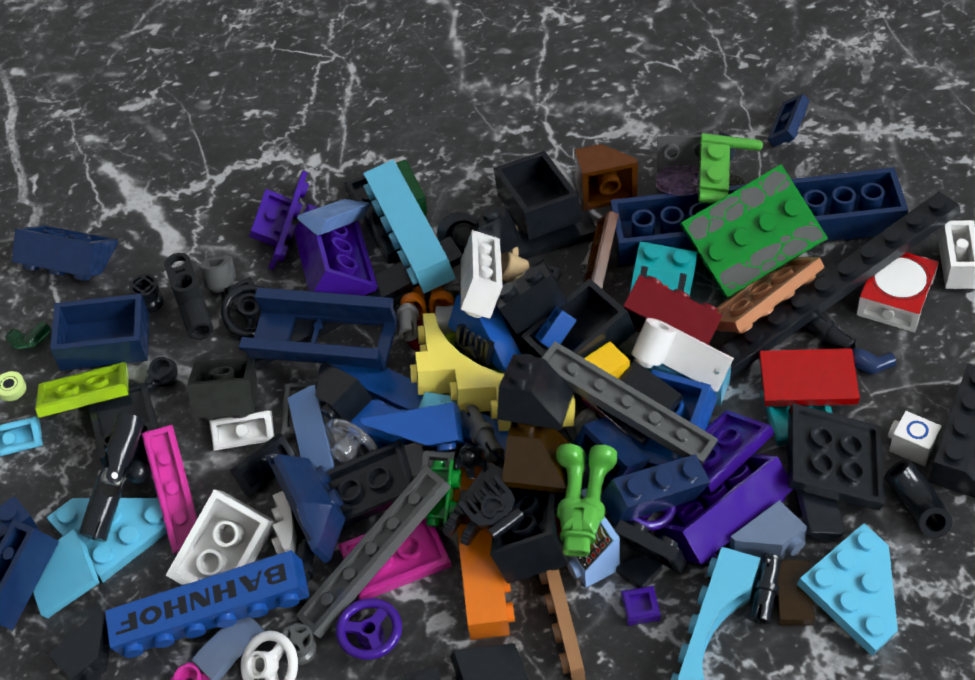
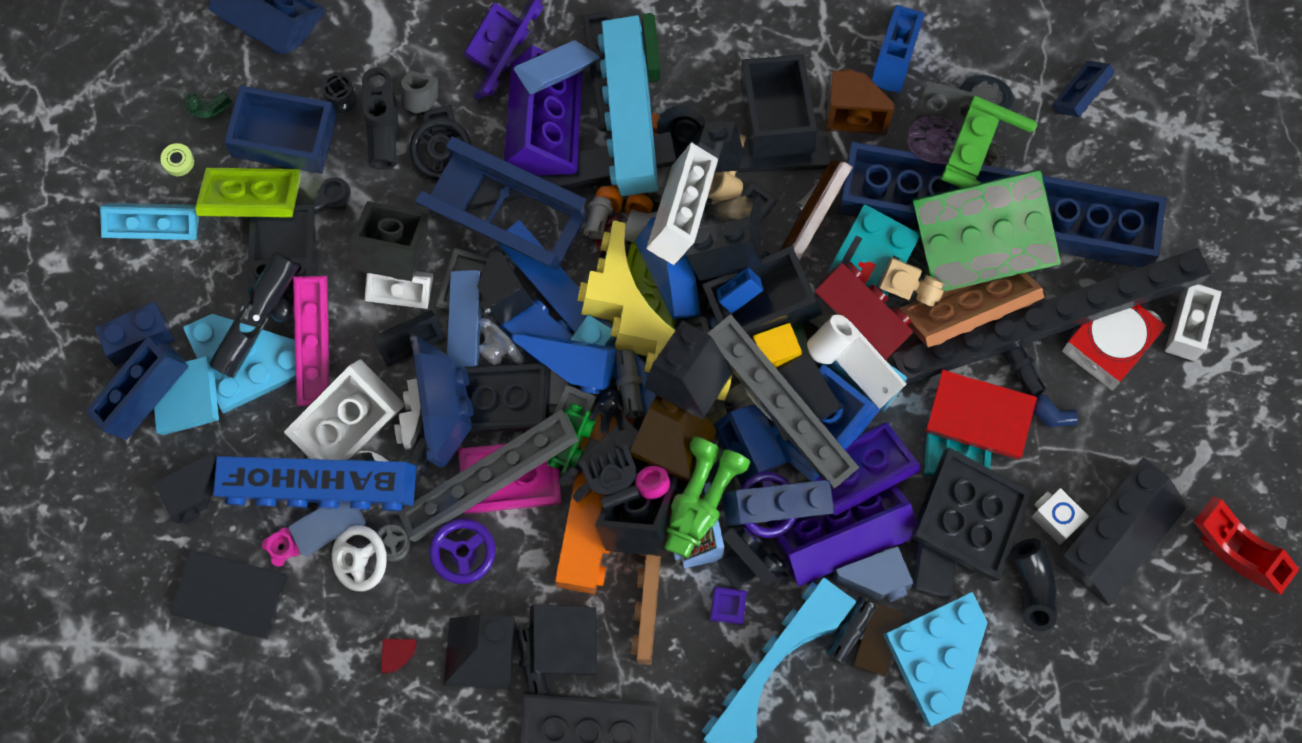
camera: 10 degrees right, 20 degrees up
black piece [454,323,495,368] -> none
none -> dark pink tile [635,466,670,499]
none -> blue slope [872,5,925,93]
none -> tan plate [878,257,944,307]

